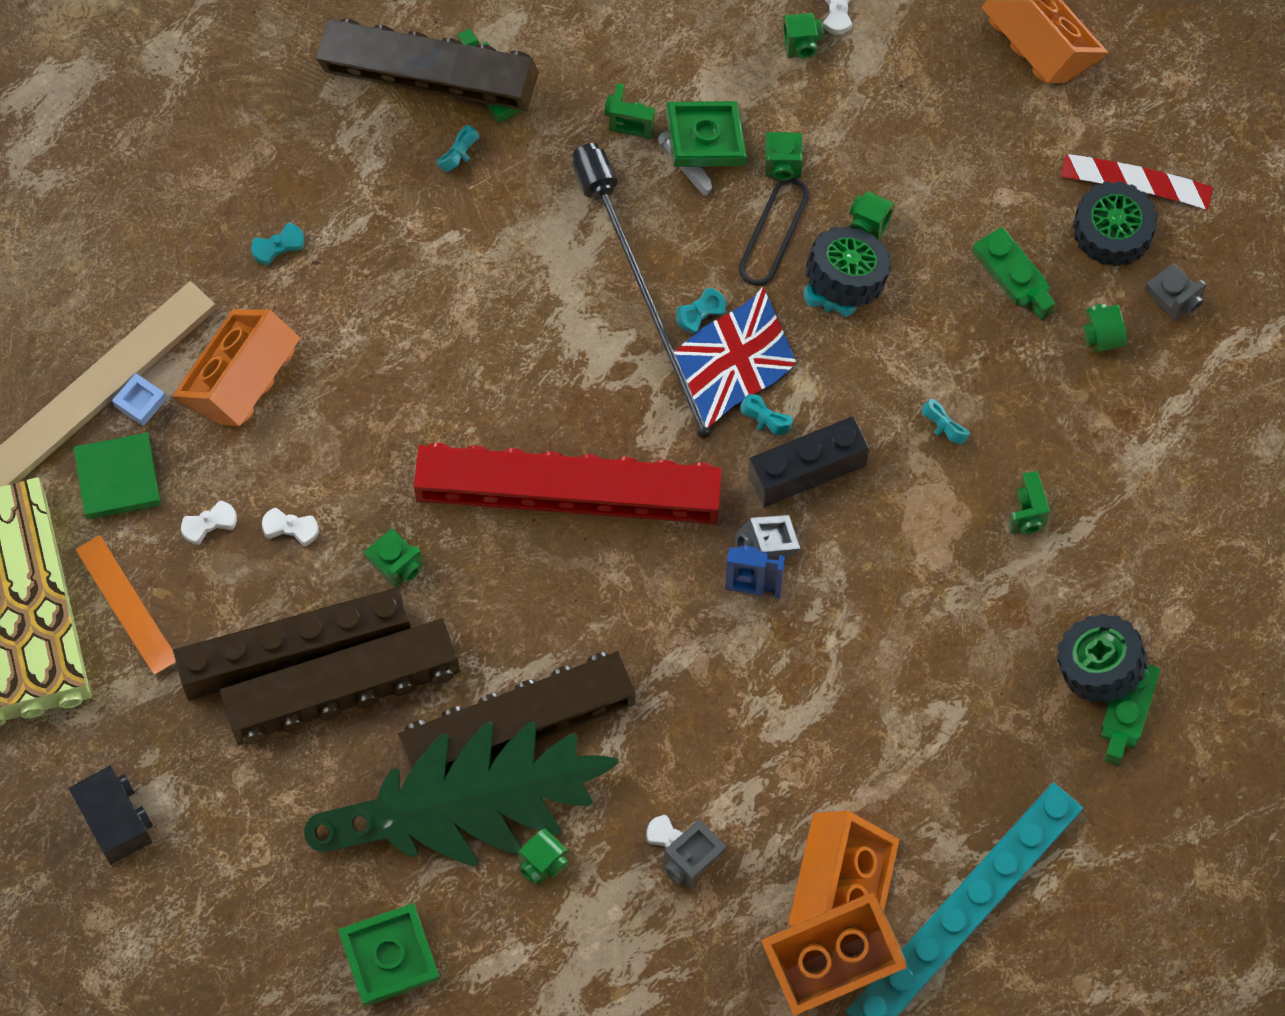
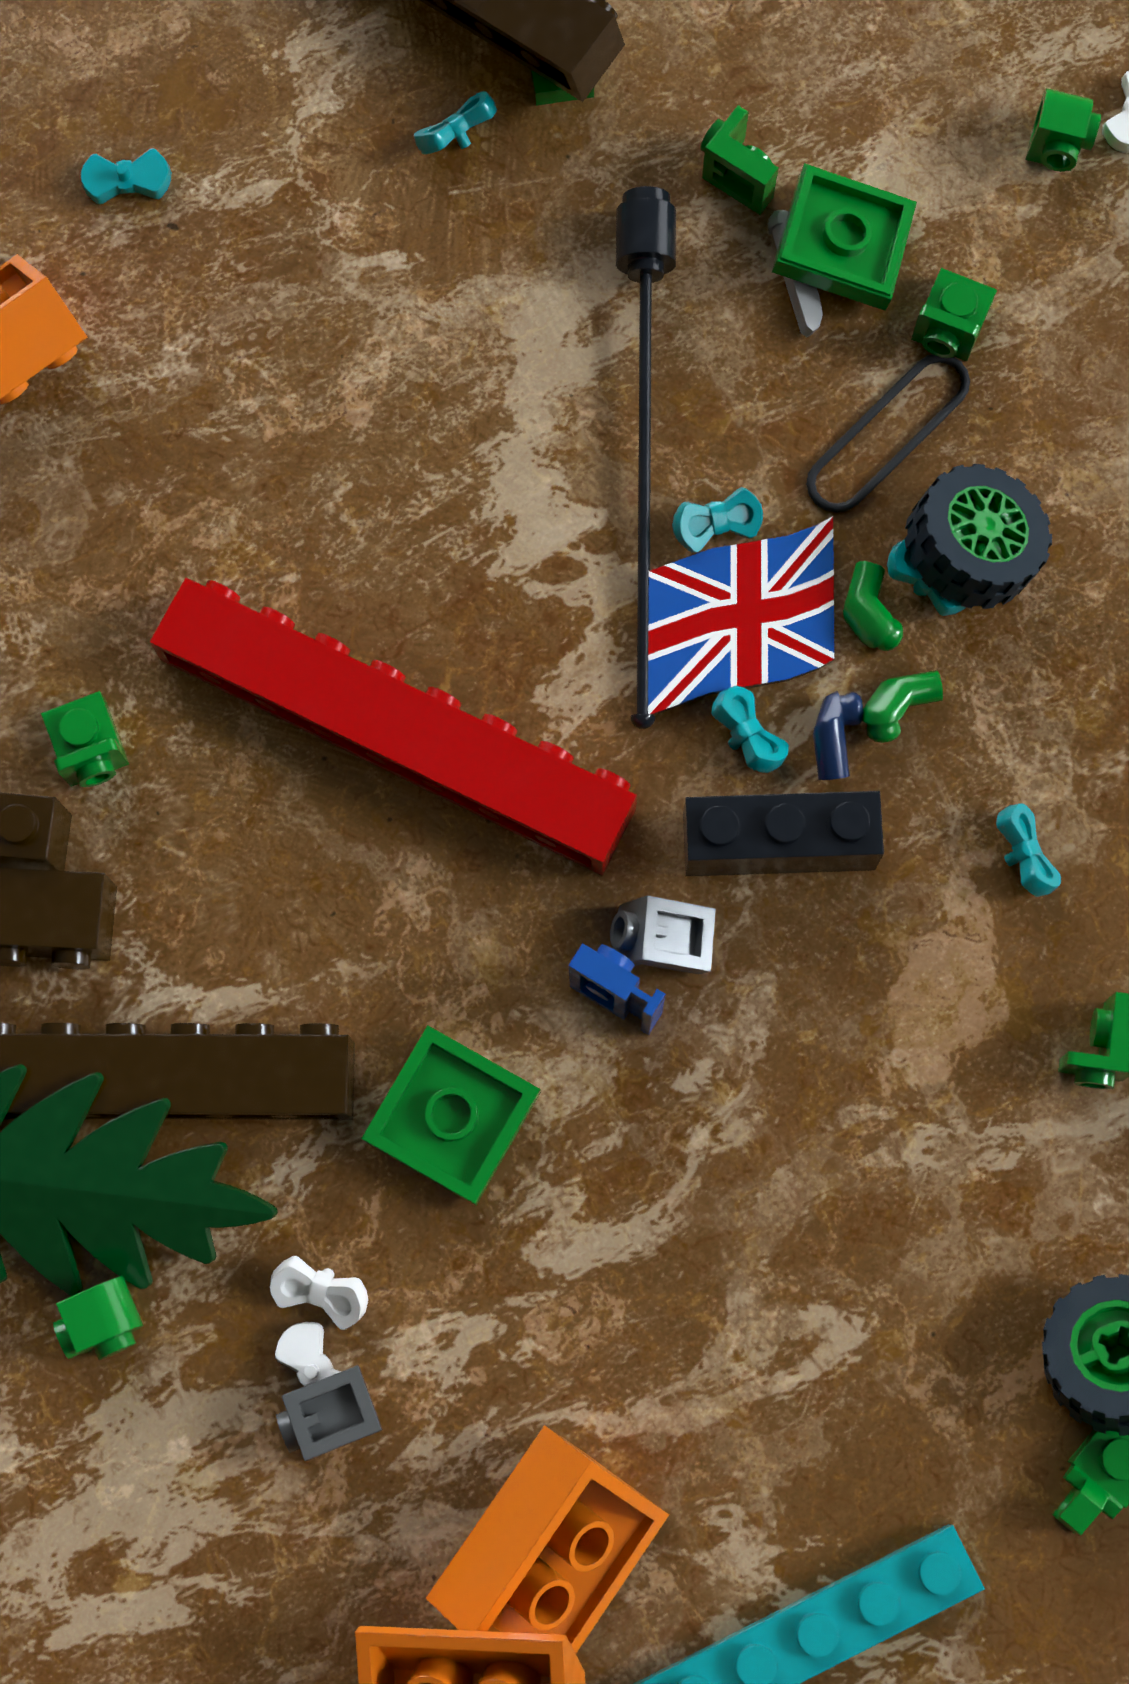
camera: 25 degrees right, 10 degrees up
green plate [849,191,895,241] -> none
none -> white piece [270,1256,368,1330]
none -> green plate [361,1025,541,1205]
none -> dark blue arm [813,691,864,780]
none -> green arm [843,561,903,651]
none -> green arm [862,670,943,743]

